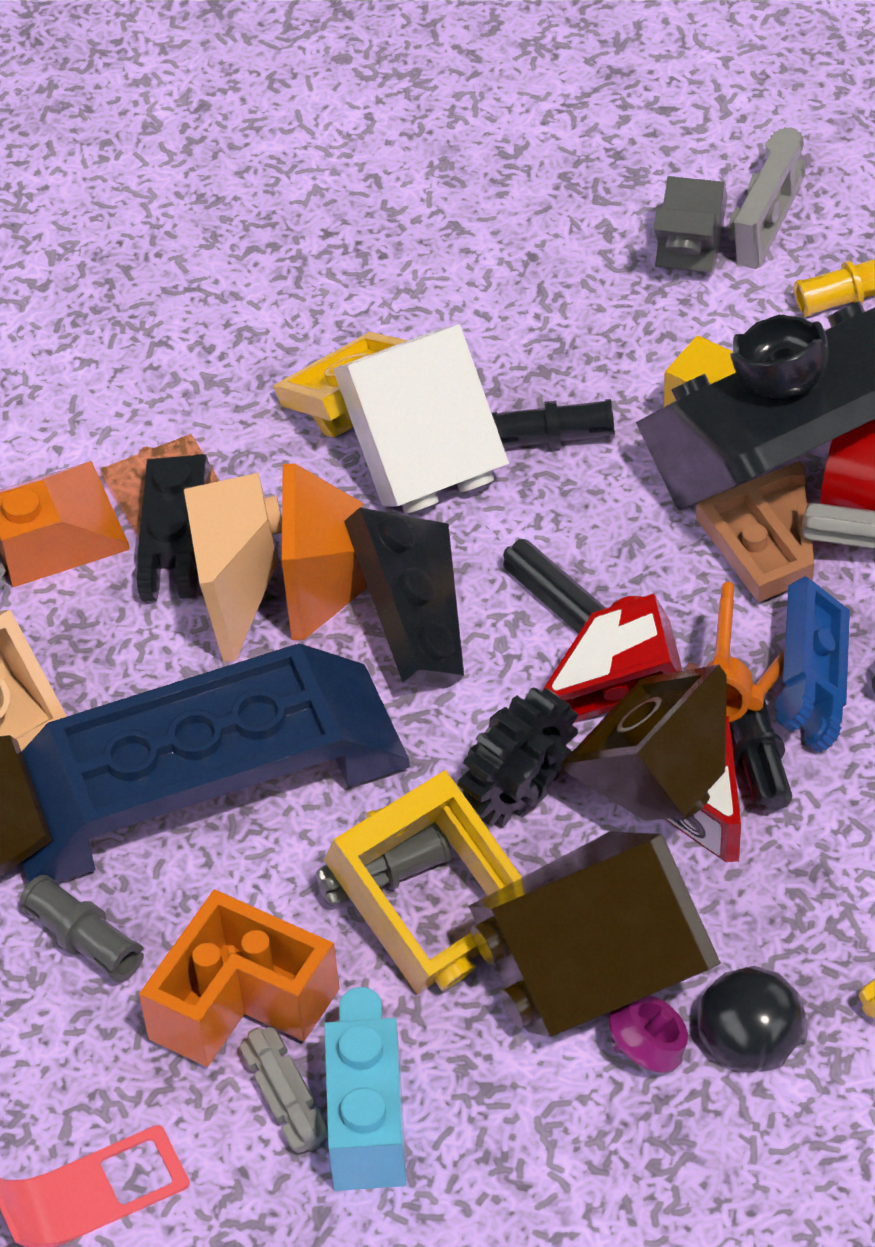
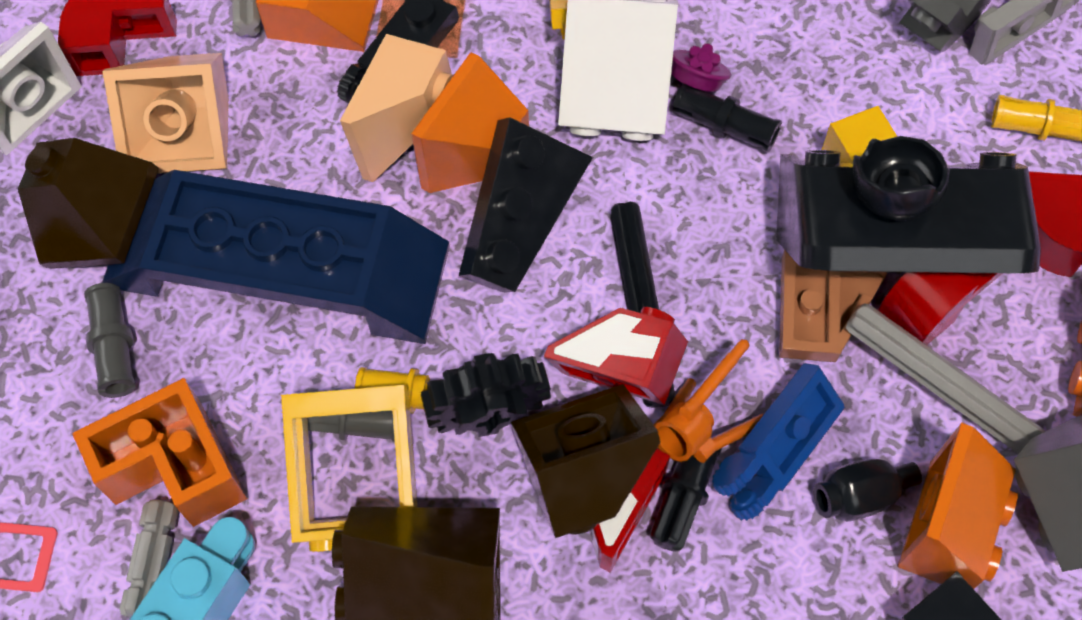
camera: 30 degrees right, 15 degrees up
none -> magenta hat [671,43,732,92]

